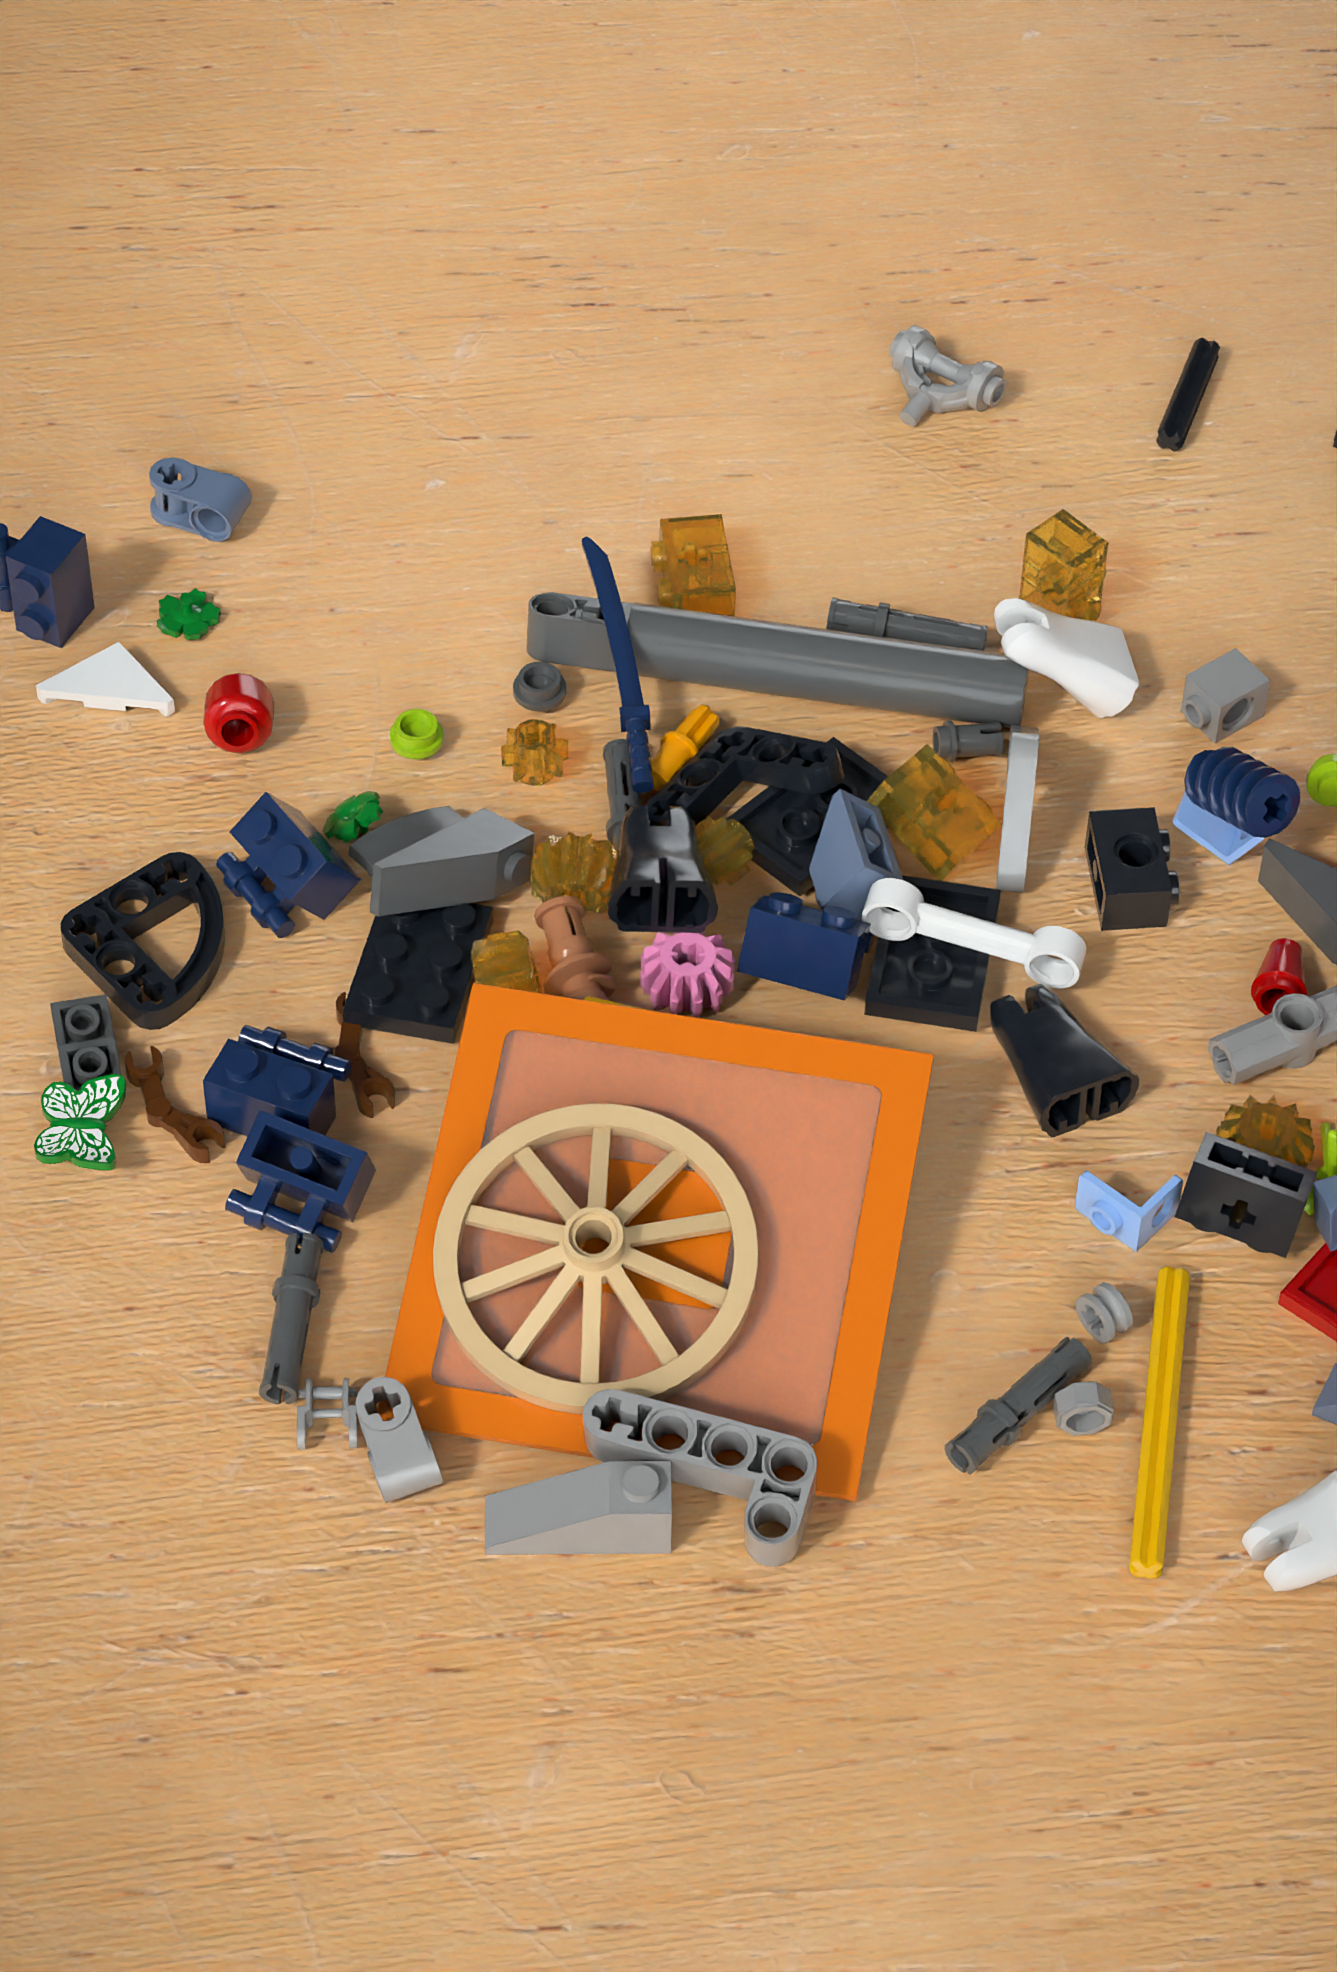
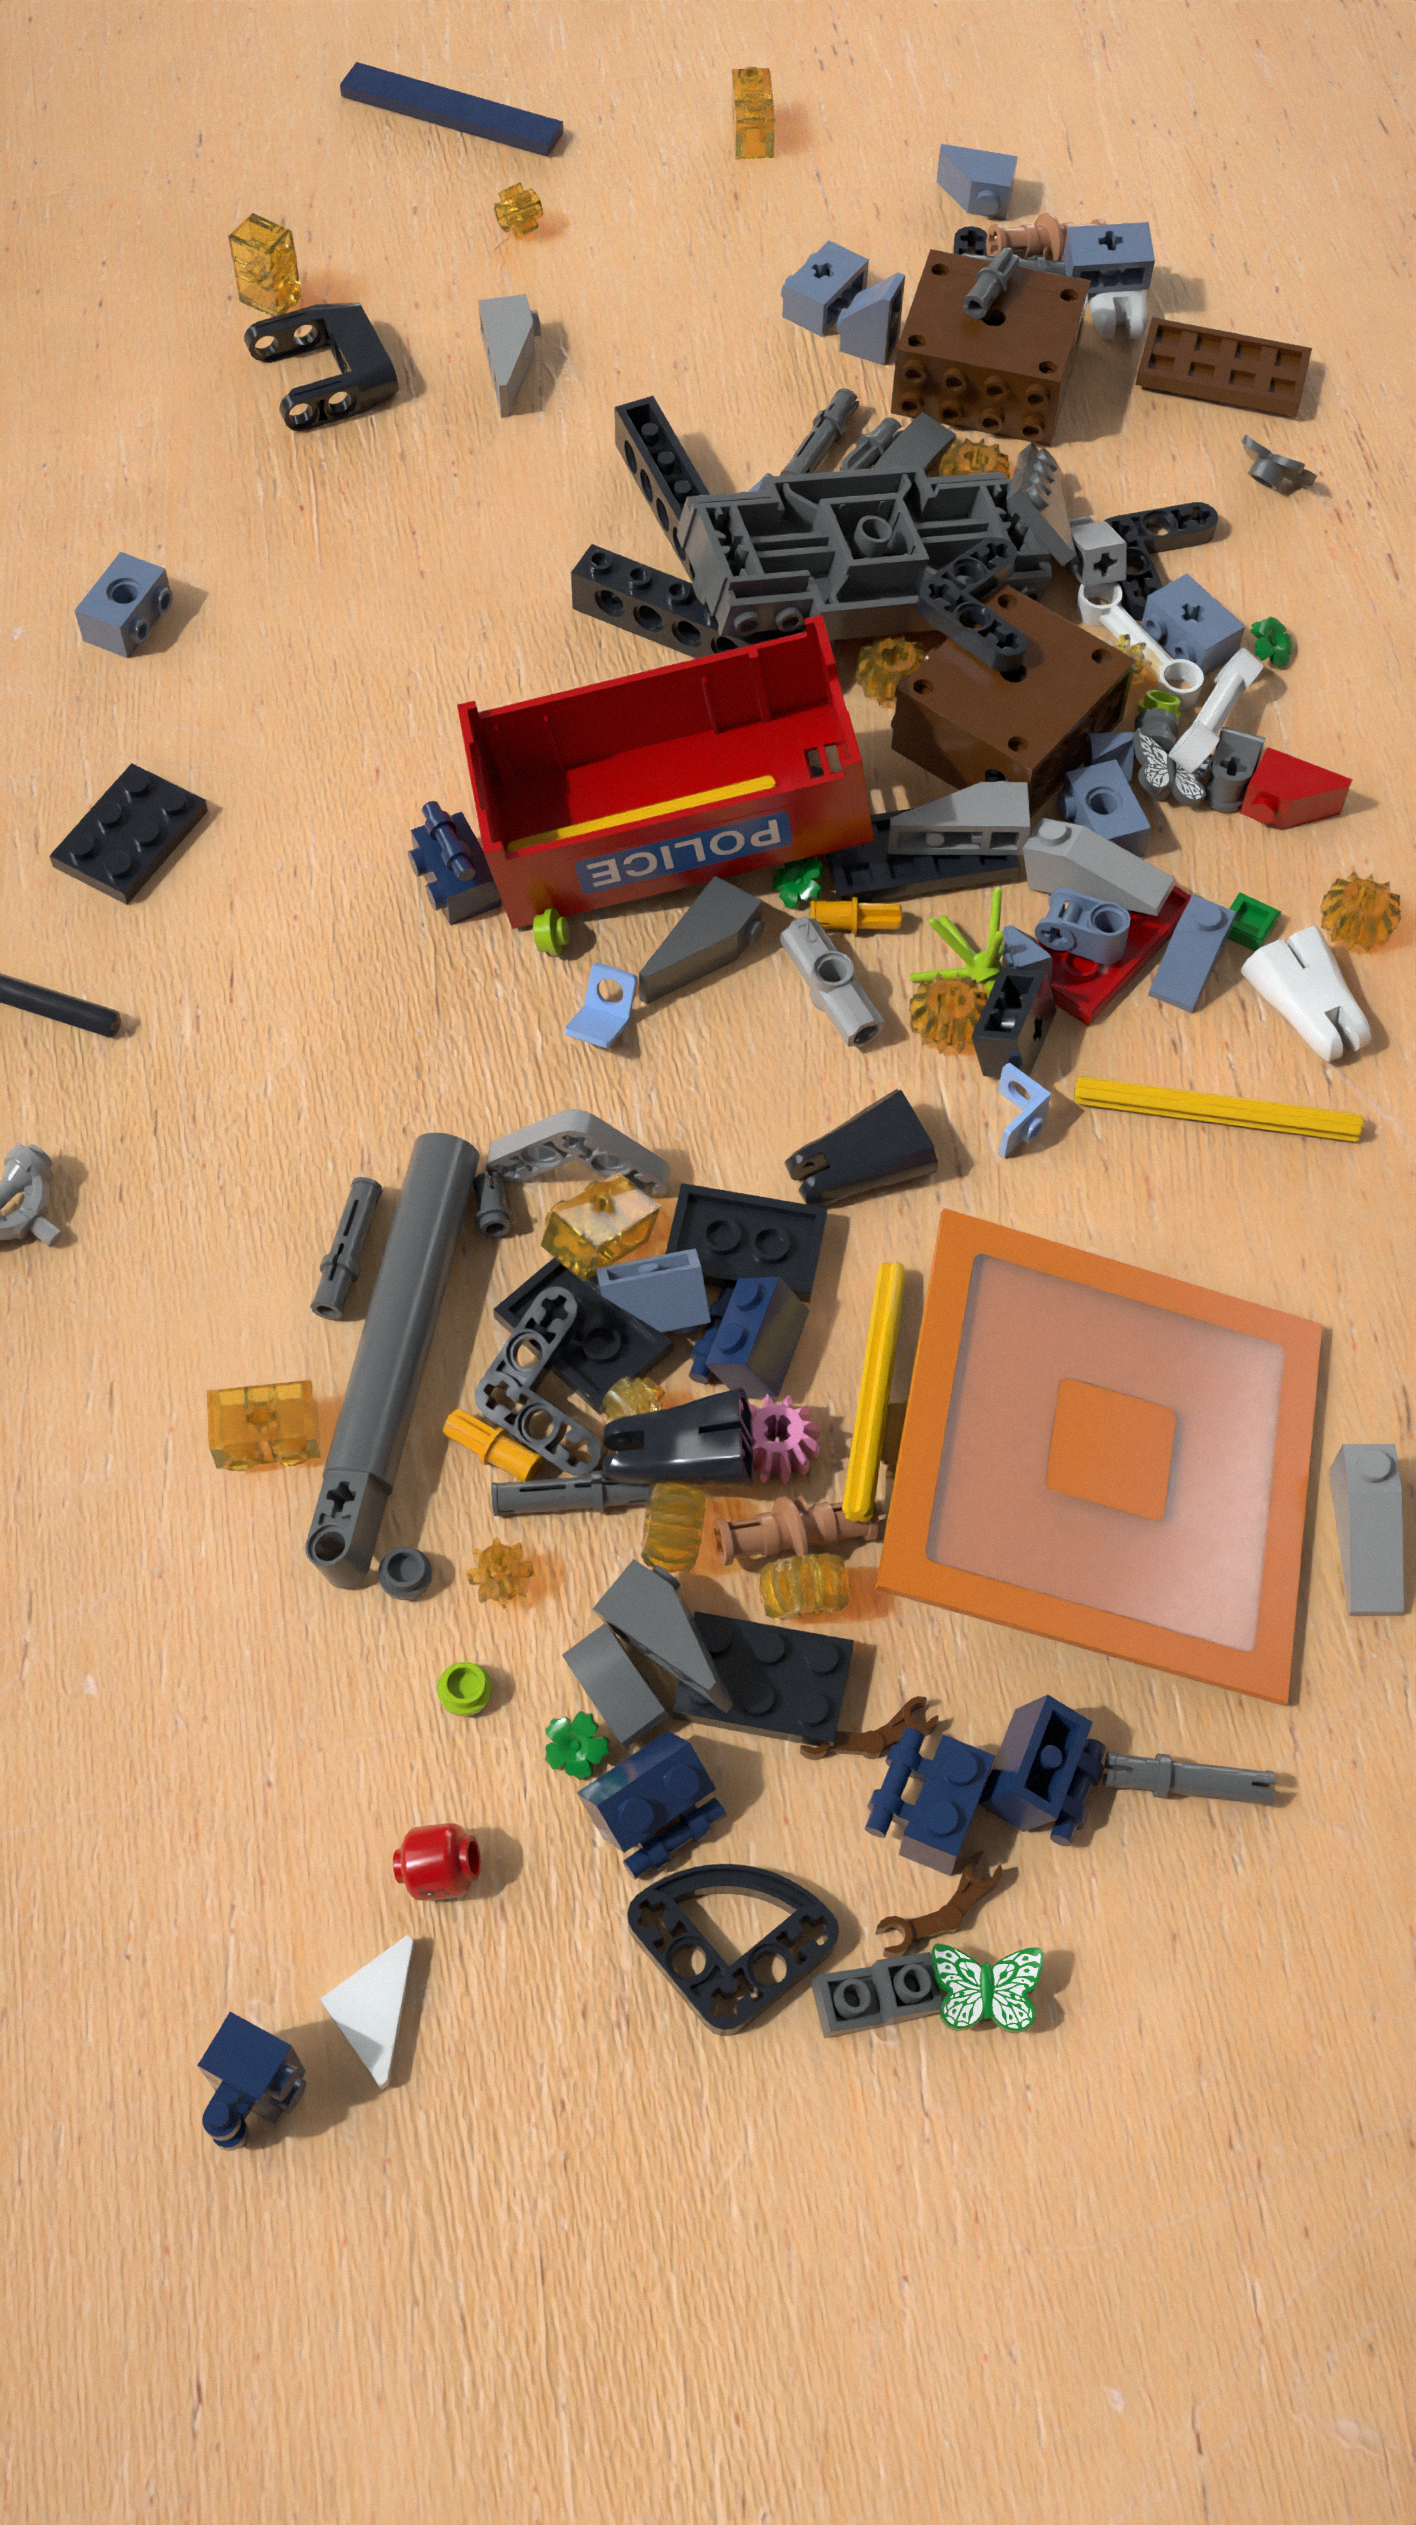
camera: 90 degrees left, 10 degrees up
sand blue piece [149,457,252,542] -> none
green plant [157,588,221,640] -> none
light grey piece [297,1378,358,1450] -> none
light grey piece [355,1377,443,1503] -> none
tan wheel [433,1103,759,1414] -> none
dark blue sword [582,536,654,793] -> none
light grey beam [583,1389,817,1567] -> none
white piece [862,878,1087,989] -> none
dark grey pin [945,1337,1092,1474] -> none
white piece [994,598,1139,718] -> none
clear yellow brick [1019,509,1109,622] -> none
light grey tile [1053,1381,1114,1436] -> none
light grey bush [1076,1282,1133,1344] -> none
black brick [1084,807,1179,931] -> none
light grey brick [1181,648,1270,743] -> none
dark blue piece [1184,747,1300,838] -> none
red cone [1251,938,1307,1015] -> none

